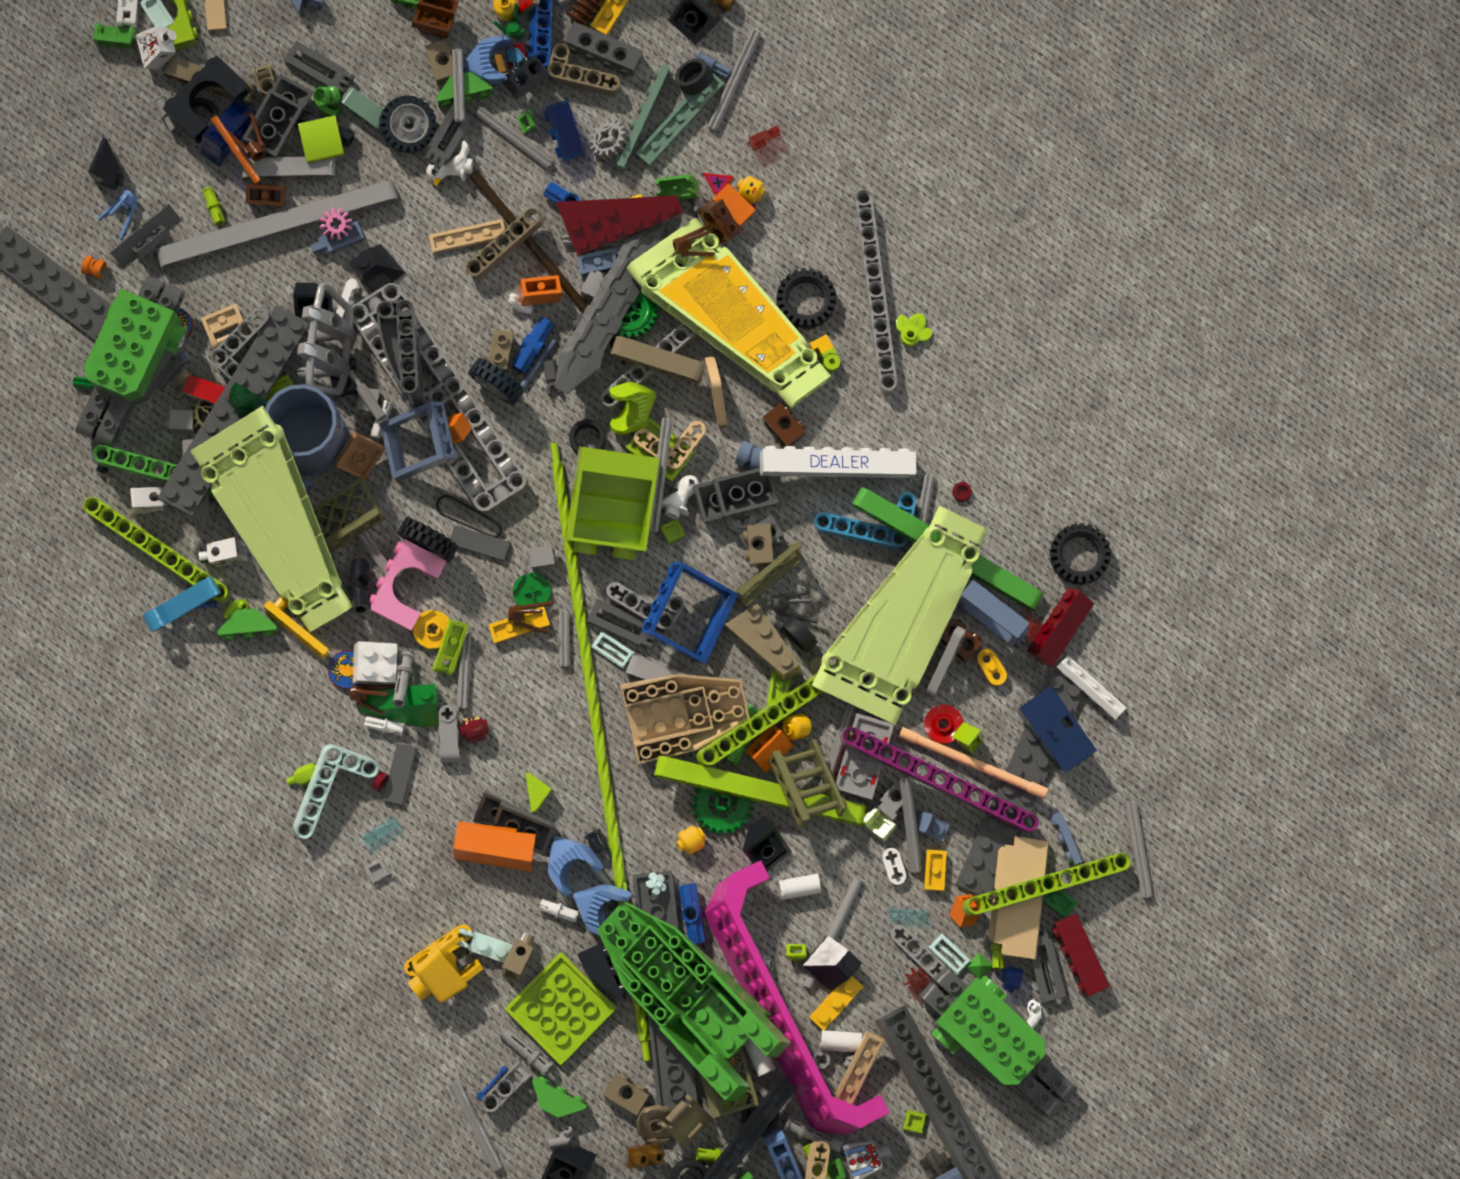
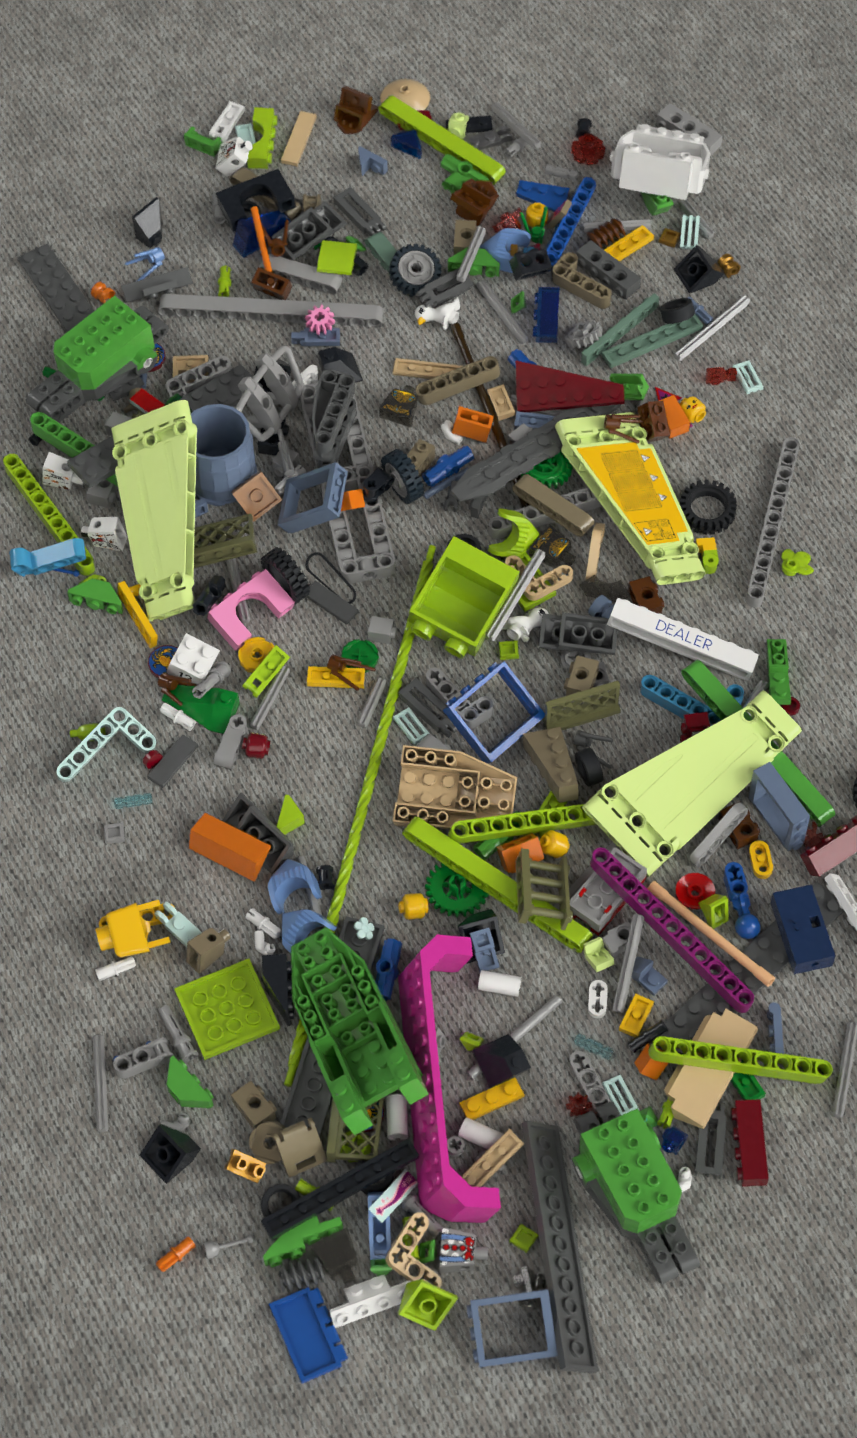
camera: 25 degrees right, 20 degrees down
bright green wheel [313,86,340,106] -> none
none -> white axle [95,956,136,982]
none -> white arm [254,930,276,955]
none -> black piece [363,468,395,502]
none -> sticker [369,1169,417,1223]
none -> clear smoke torso [379,385,418,427]
none -> sand blue slope [470,928,500,973]
none -> tan plate [487,384,516,421]
none -> clear red plant [491,207,522,233]
none -> clear smoke torso [529,524,576,568]
none -> clear smoke tile [579,575,631,604]
none -> black pin [627,1020,669,1053]
none -> dark red window [680,712,711,743]
none -> blue beam [724,862,761,939]
none -> light aqua tile [733,360,763,394]
none -> bright green slope [767,639,791,705]

